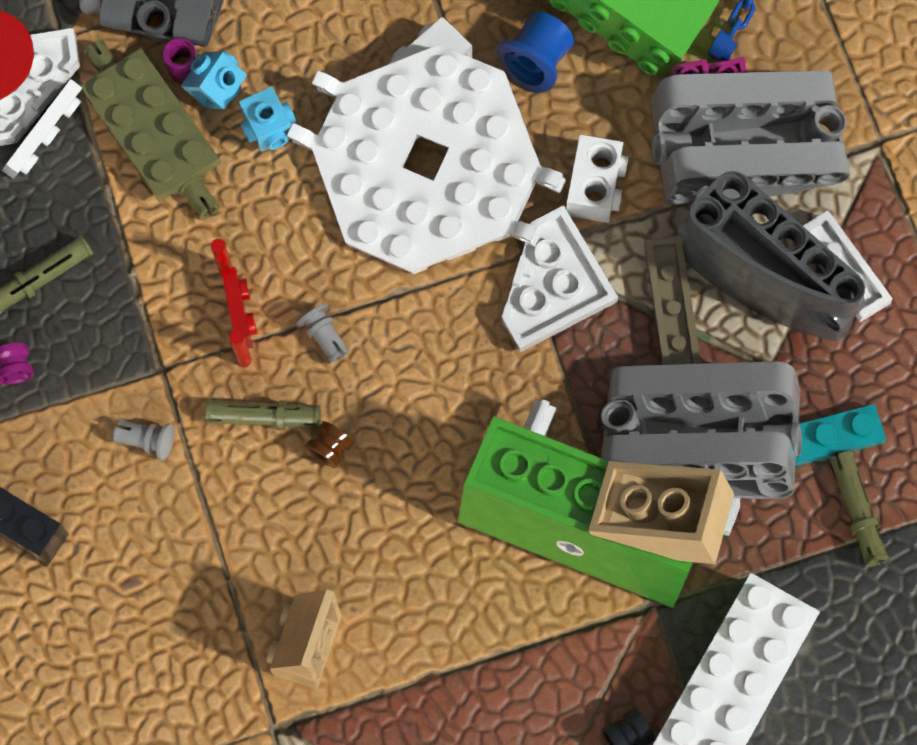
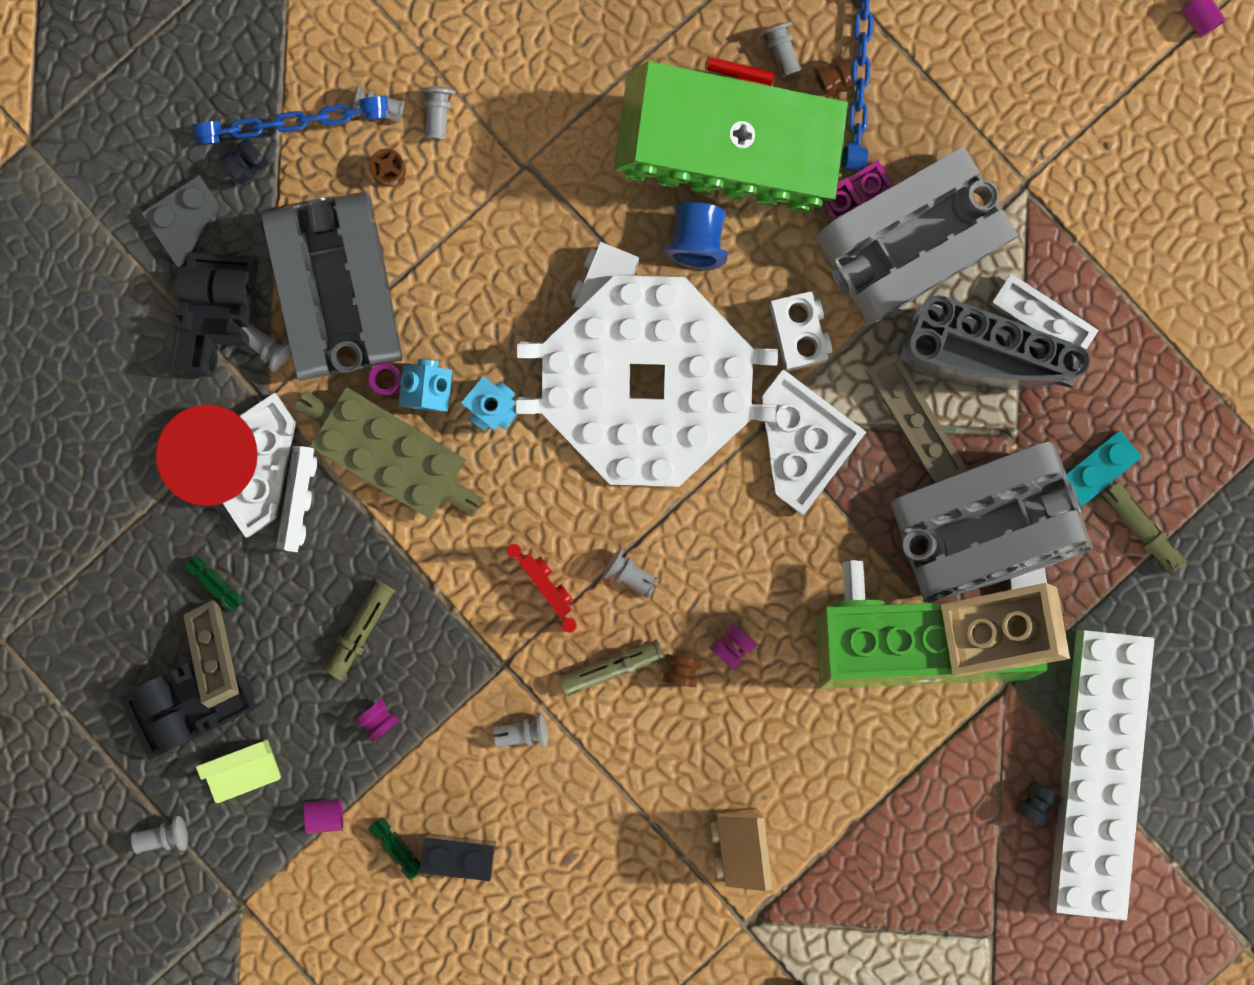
camera: 35 degrees left, 15 degrees up
none -> magenta wheel [709,622,757,671]

